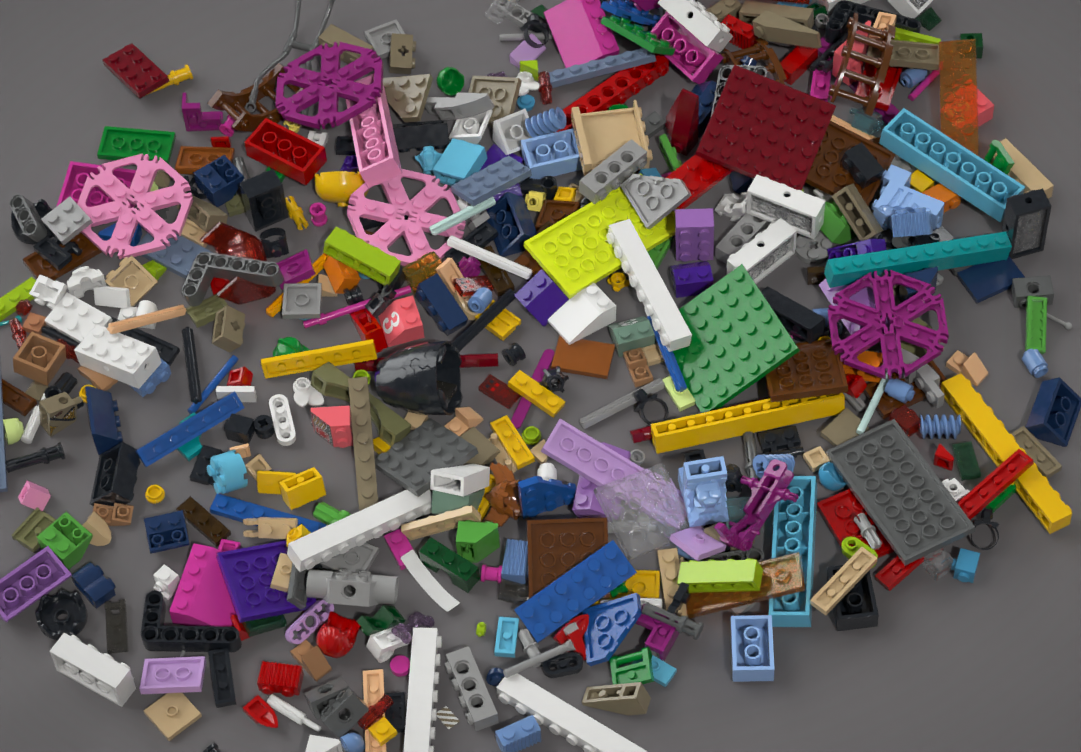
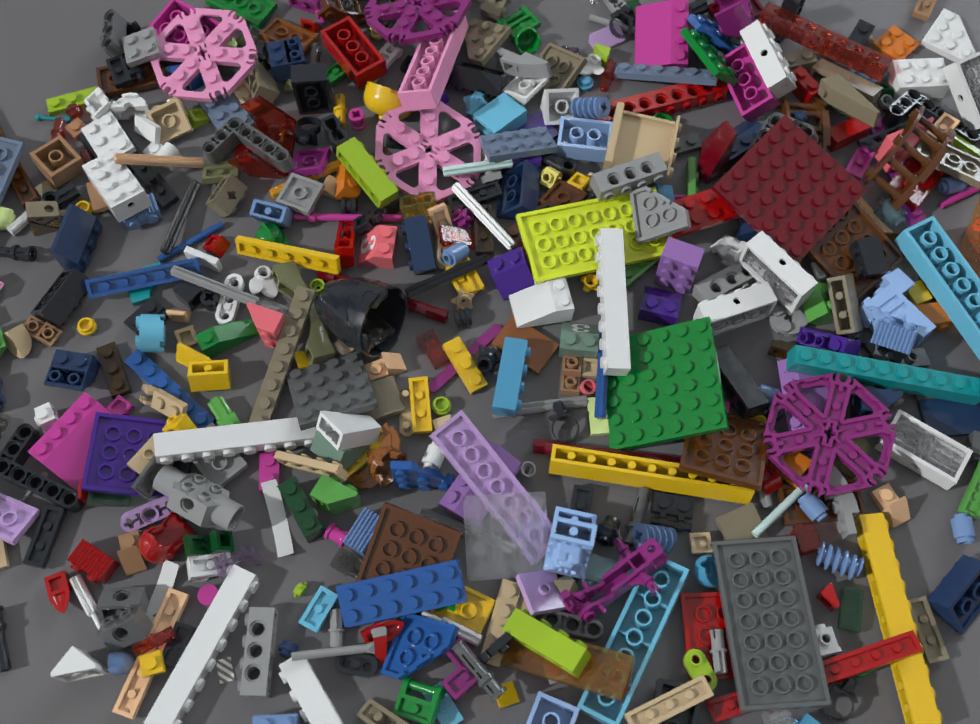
camera: 20 degrees right, 10 degrees up
none -> white sticker [142,560,179,642]
none -> light grey axle [170,265,260,305]
none -> green slope [195,318,259,358]
none -> medium blue brick [249,199,294,229]
none -> black brick [321,114,348,155]
none -> tan plate [451,289,474,311]
none -> dark azure brick [492,337,531,418]
none -> green plate [497,6,541,41]
none -> yellow slope [497,681,520,710]
none -> coral hinge [580,379,596,395]
none -> brick [874,409,973,490]

